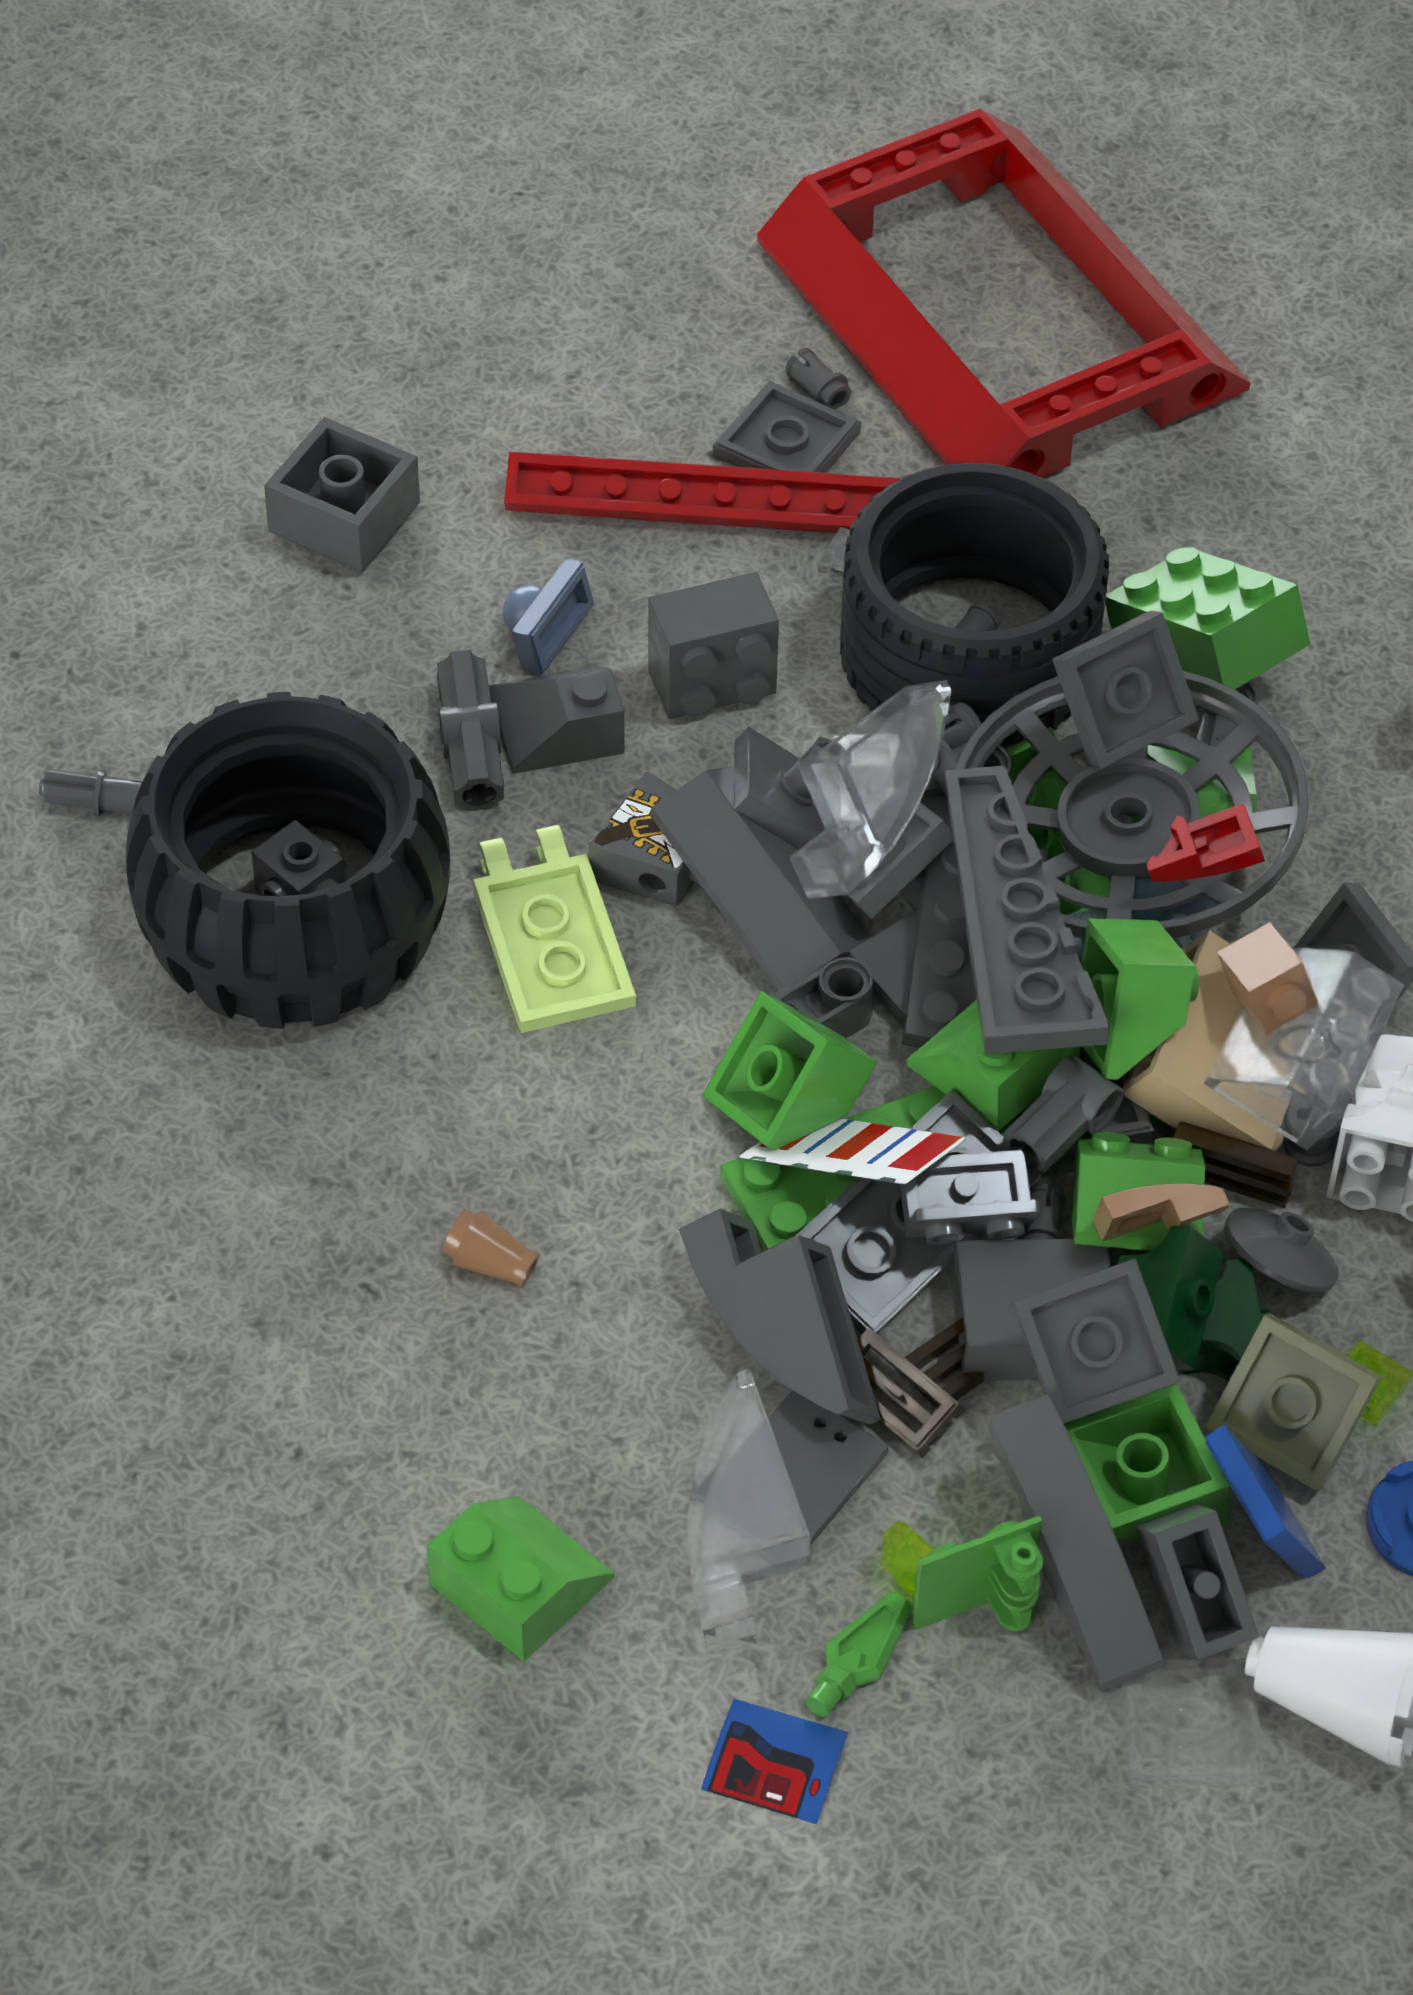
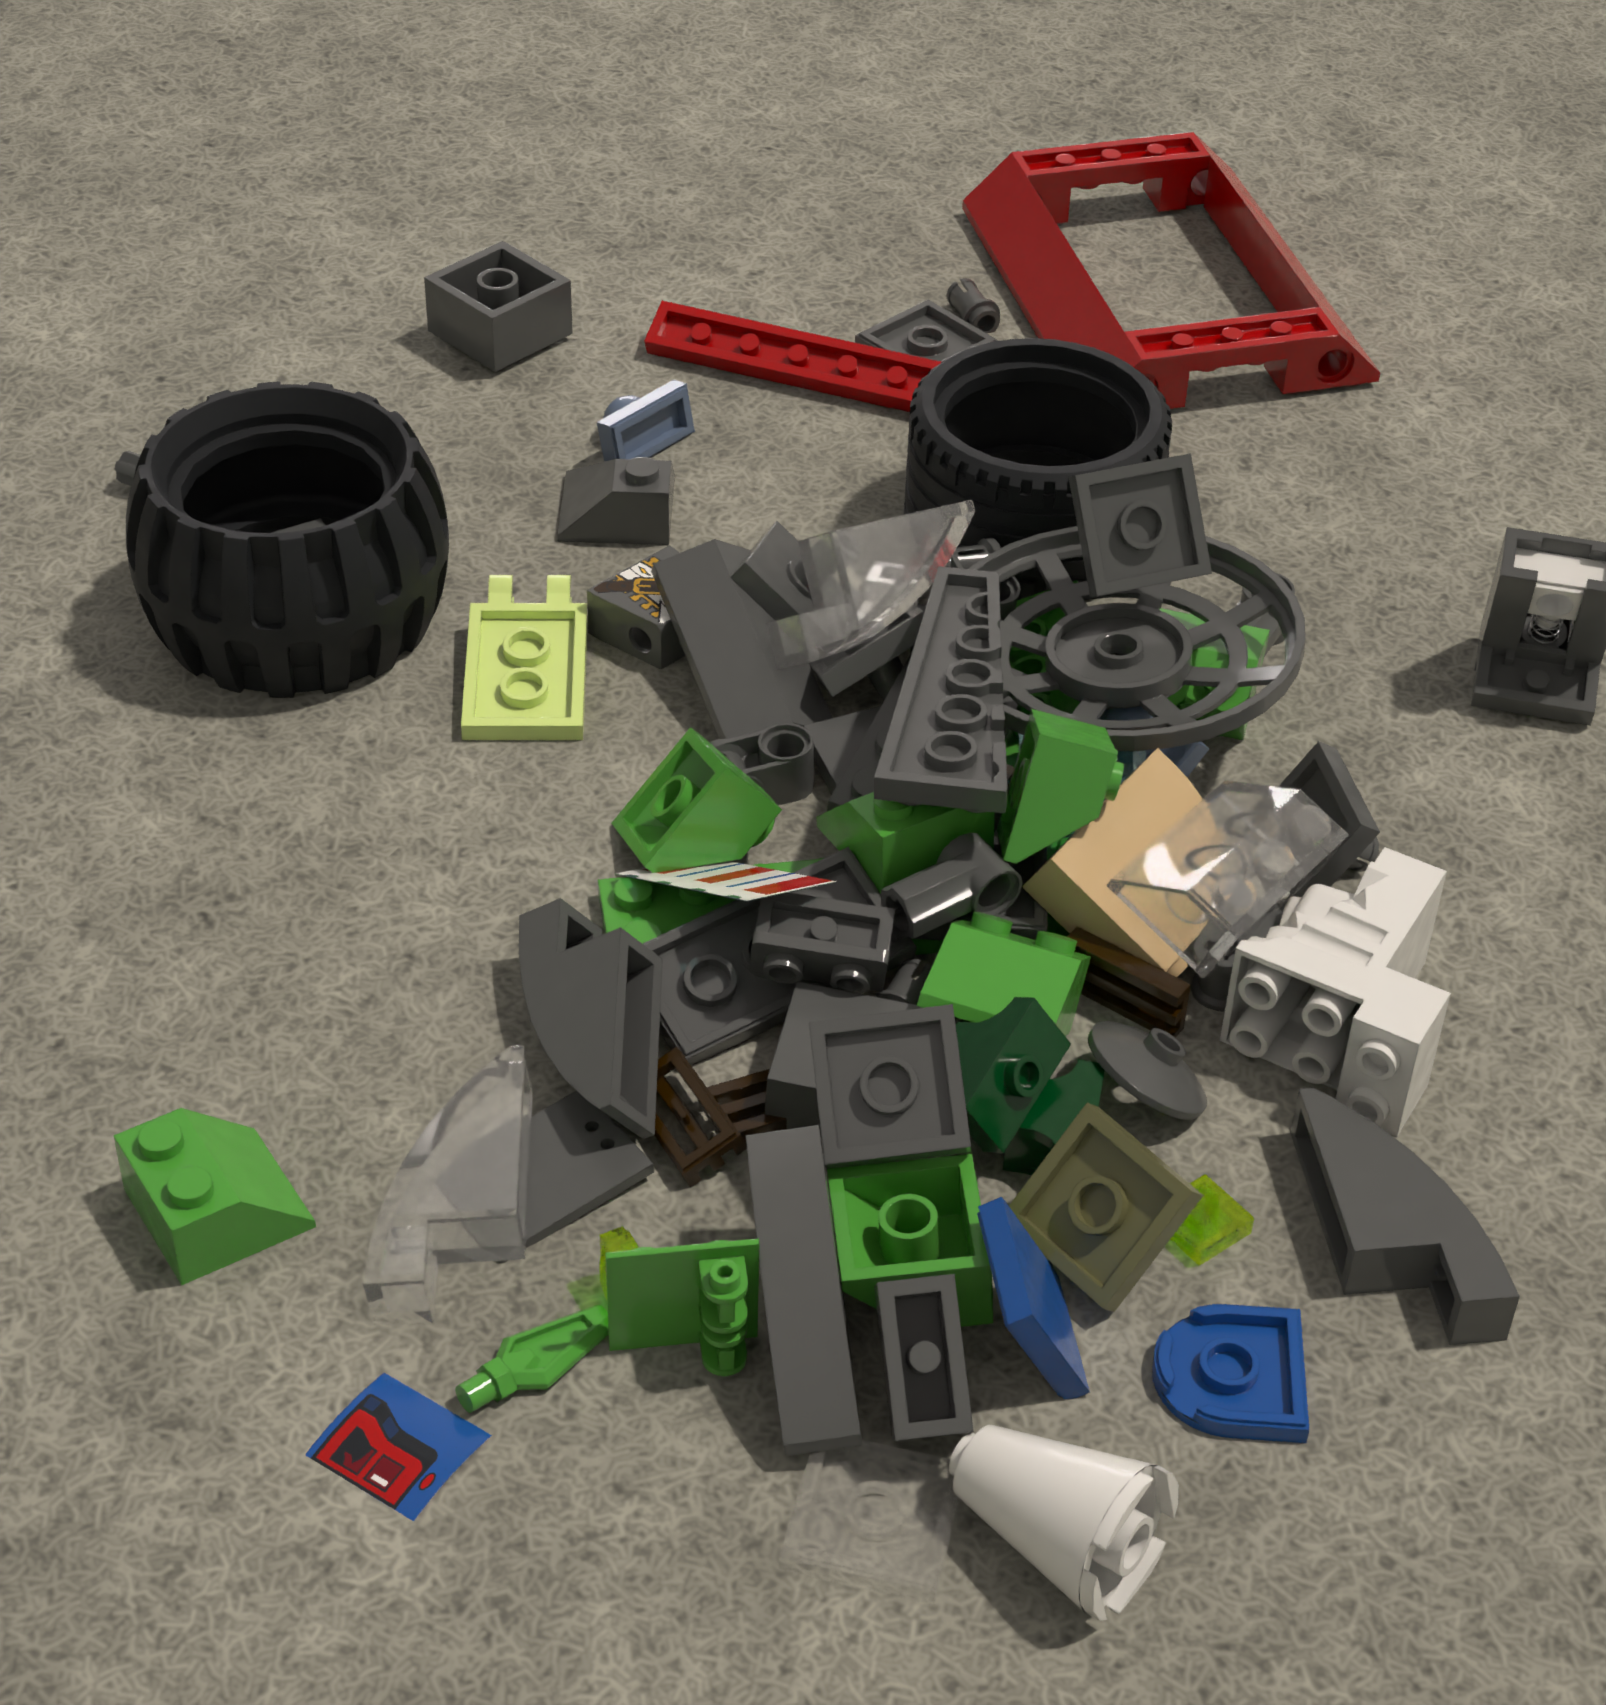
camera: 15 degrees right, 10 degrees down
dark grey piece [437,650,504,811] -> none
medium nougat cone [442,1209,540,1288] -> none
dark grey brick [648,572,779,719] -> none
medium nougat slope [1092,1184,1230,1242] -> none
bright green brick [1105,547,1311,690] -> none
red slope [1146,803,1265,882] -> none
medium nougat brick [1217,922,1319,1034] -> none

